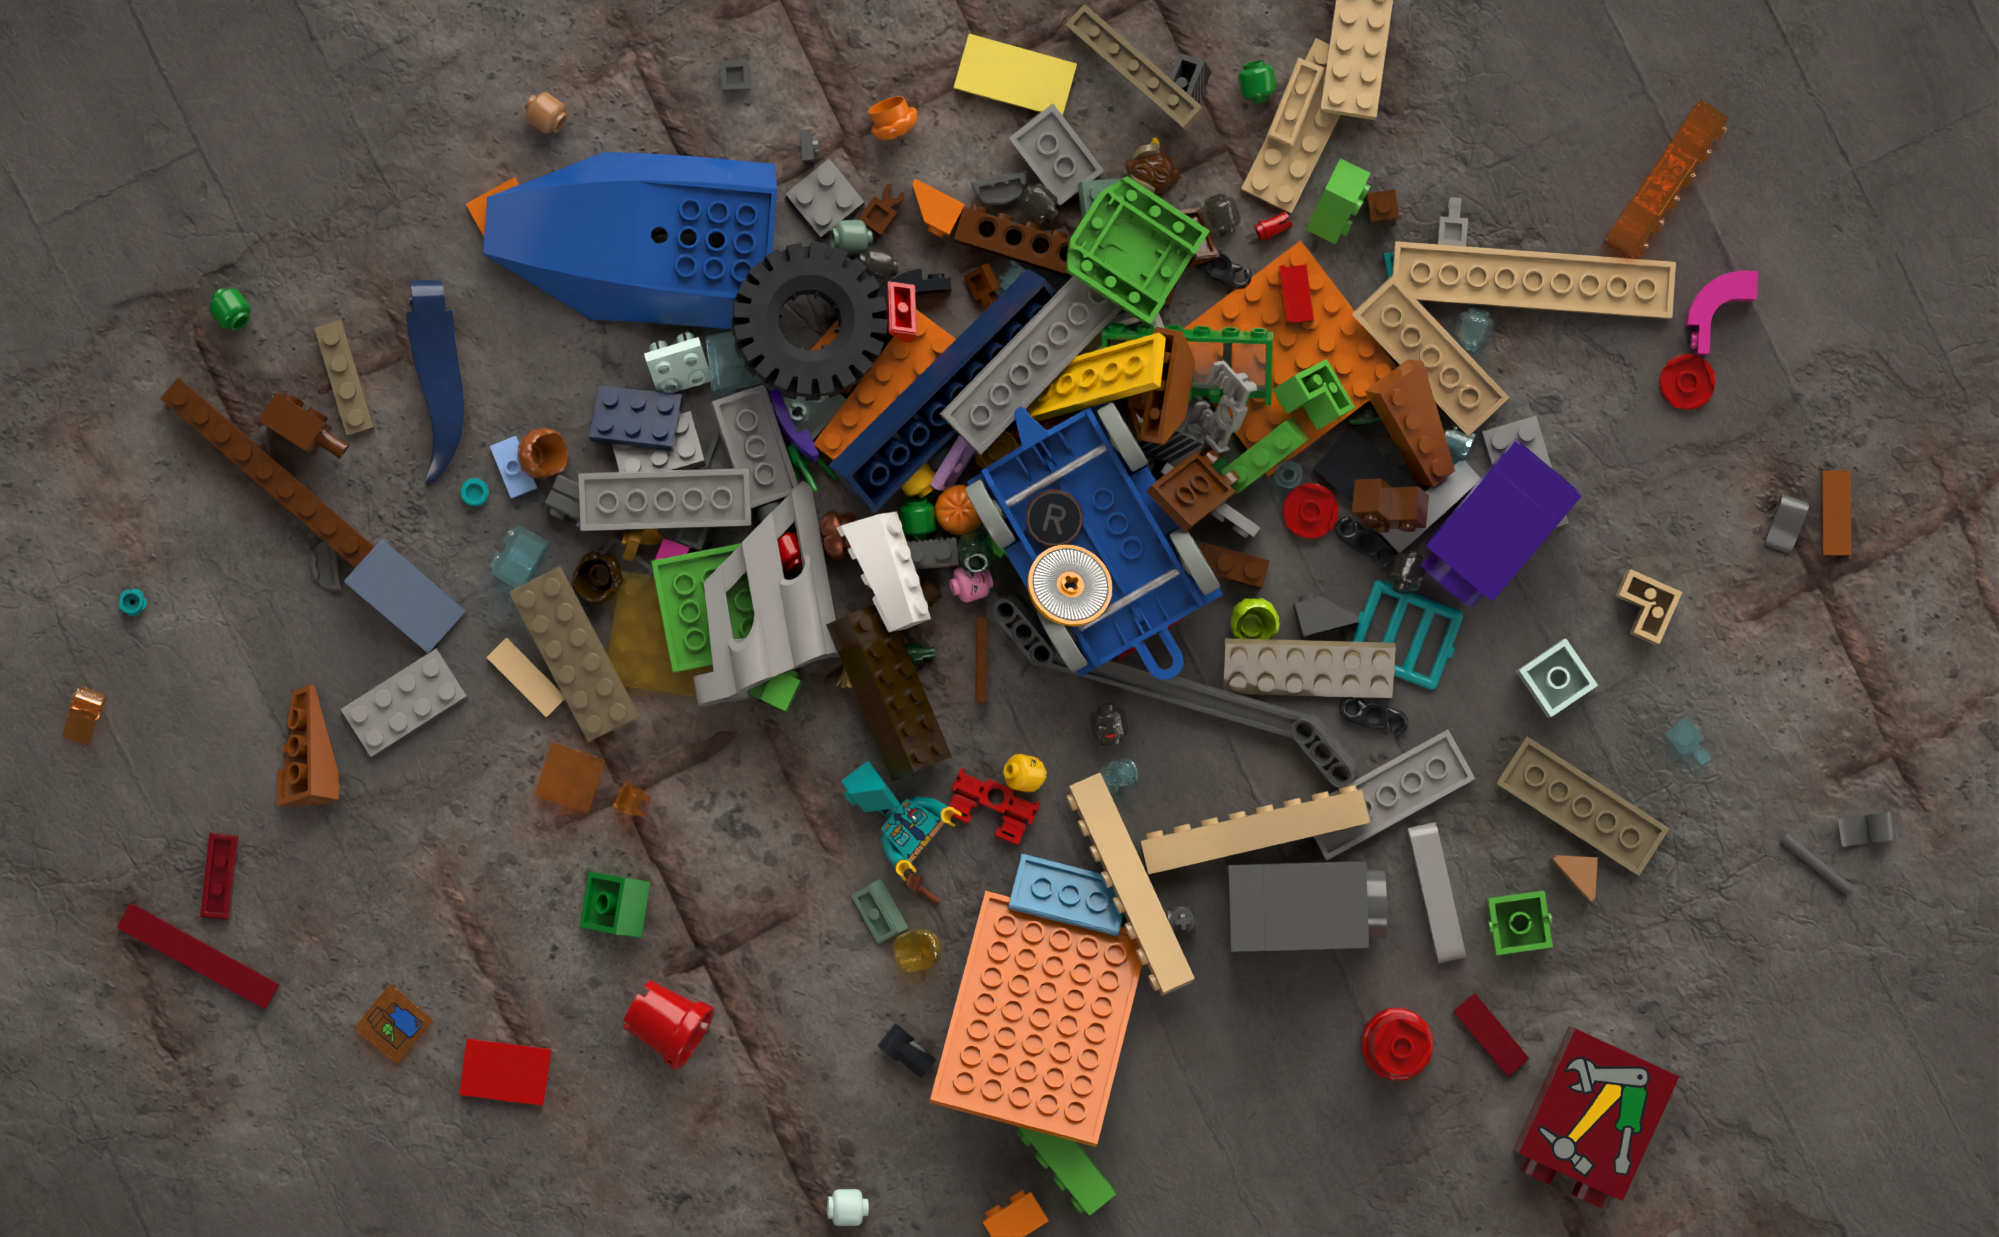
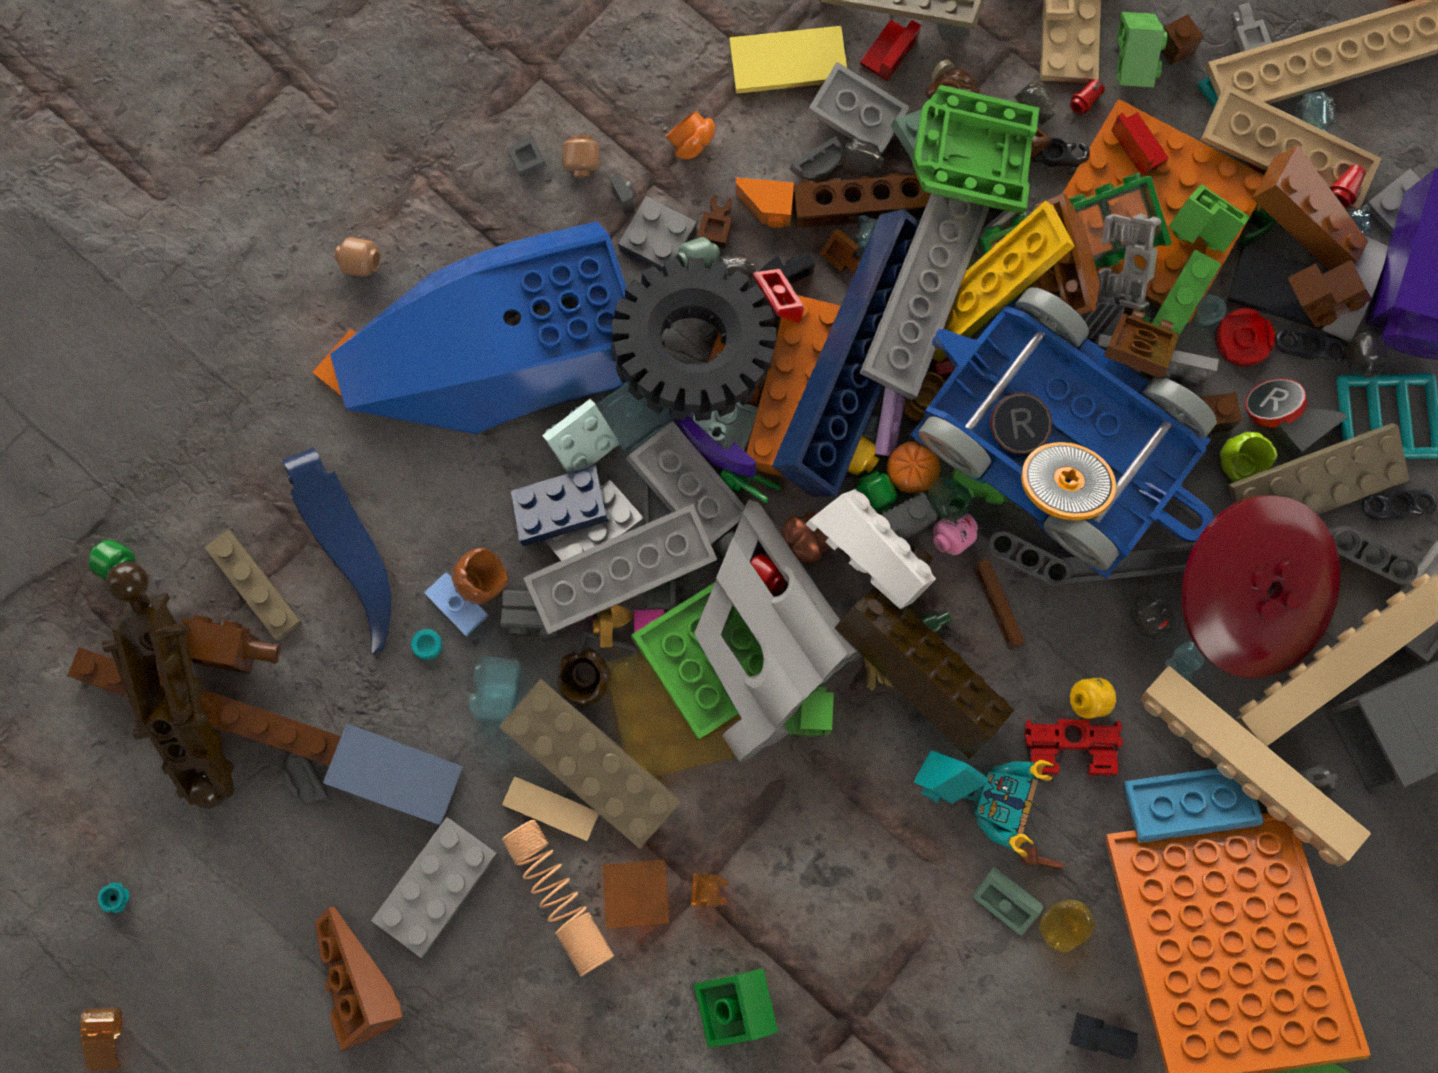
camera: 20 degrees left, 10 degrees down
none -> dark brown piece [102,562,234,809]
none -> light nougat piece [502,820,614,976]
none -> medium nougat head [562,135,600,178]
none -> red panel [860,19,921,81]
none -> dark red dish [1182,495,1340,678]
none -> tile [1245,378,1307,427]
none -> red cone [1330,165,1366,209]

